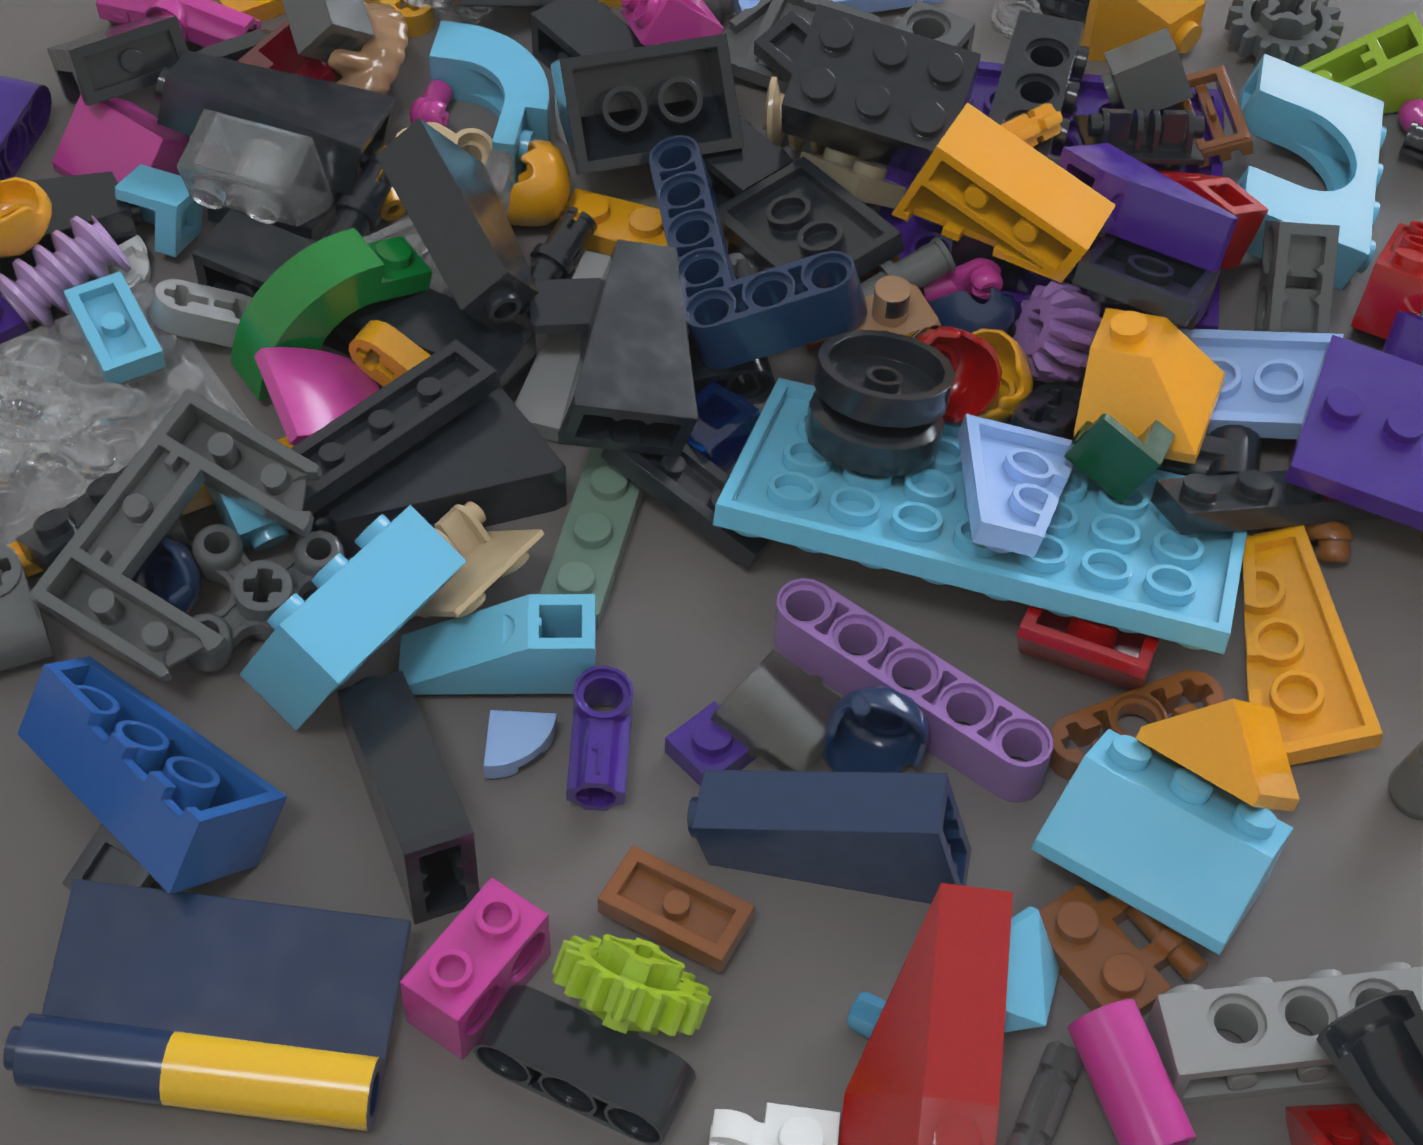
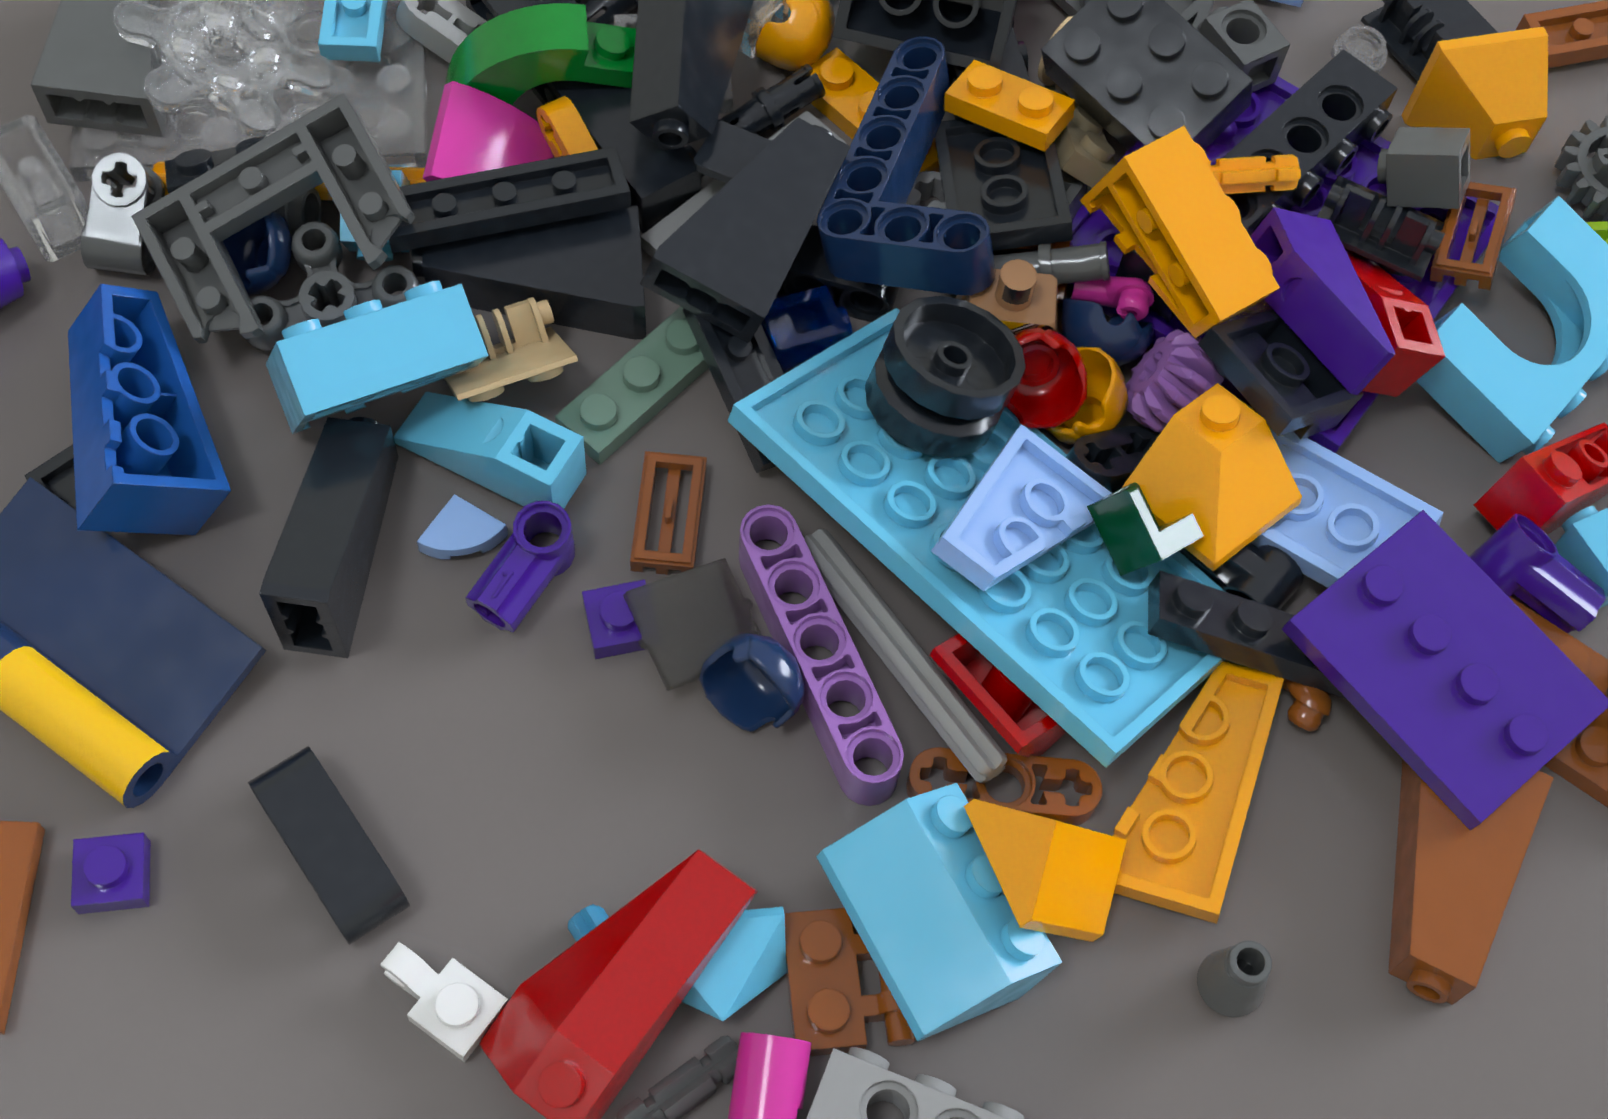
camera: 25 degrees right, 10 degrees up
dark pink brick [400,877,551,1060] -> none
lime gear [552,934,712,1036] -> none
dark orange plate [598,845,755,974] -> none
dark blue slope [687,770,971,904] -> none
dark grey brick [1254,220,1340,333] -> none
none -> dark orange tile [630,451,707,577]
none -> light grey axle [804,529,1007,783]
none -> light orange plate [944,59,1075,152]

